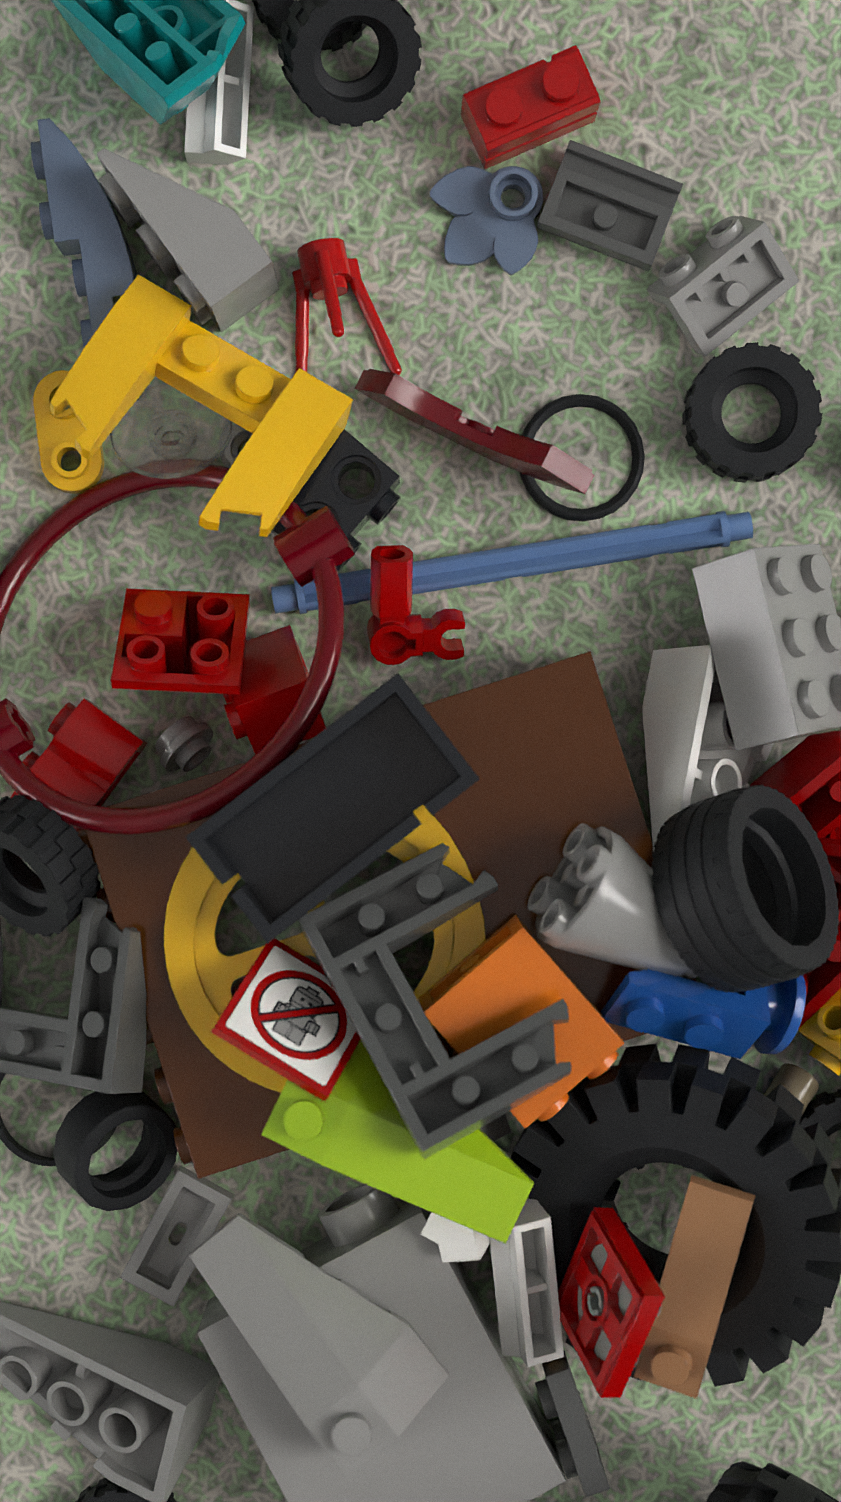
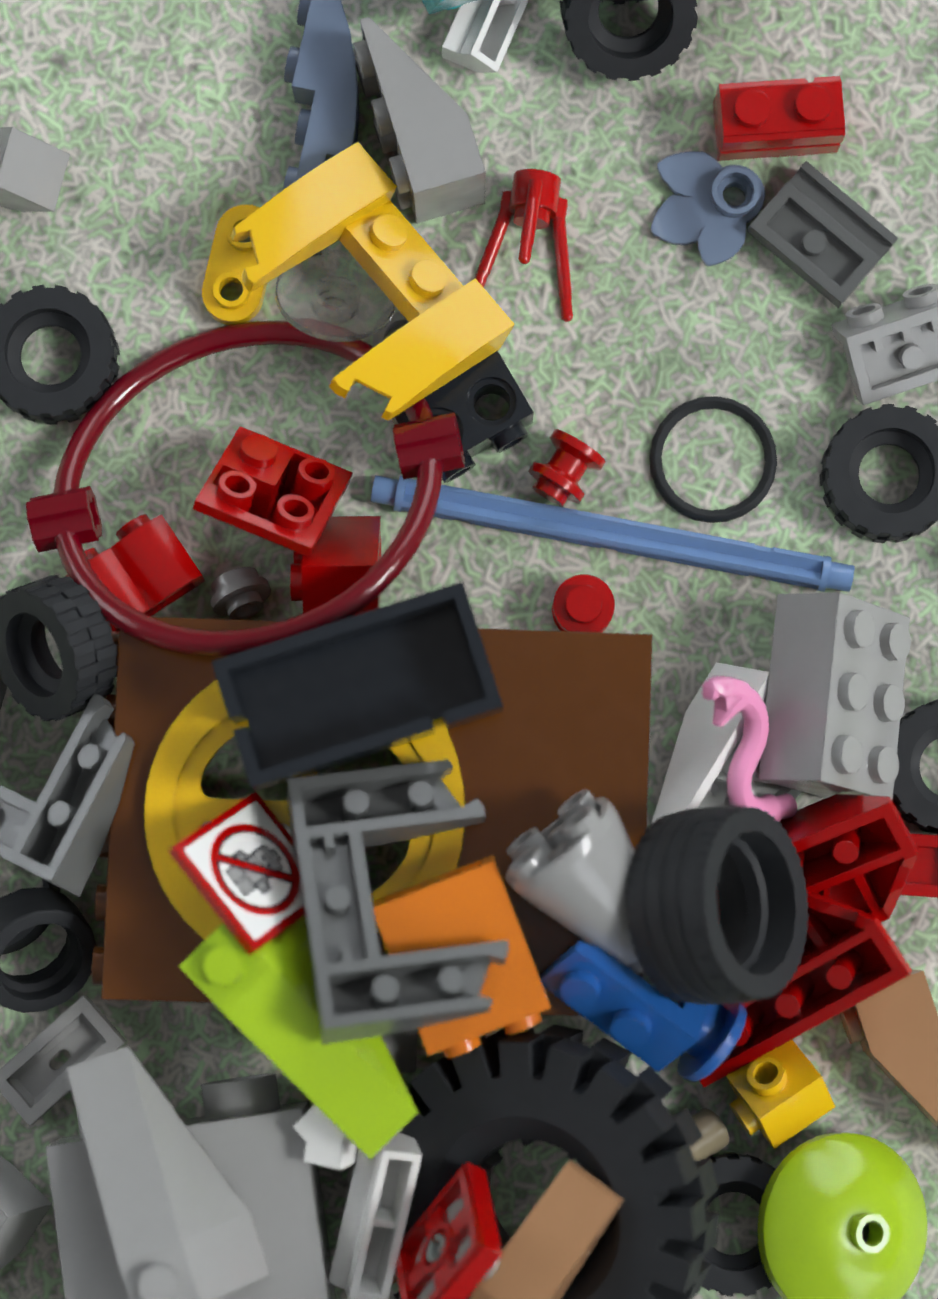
camera: 20 degrees right, 5 degrees down
dark red tile [354,369,595,494] -> none
red bar [367,545,465,665] -> none
none -> red wheel [528,429,606,507]
none -> red wheel [552,574,615,633]
none -> bright pink animal [702,676,797,822]

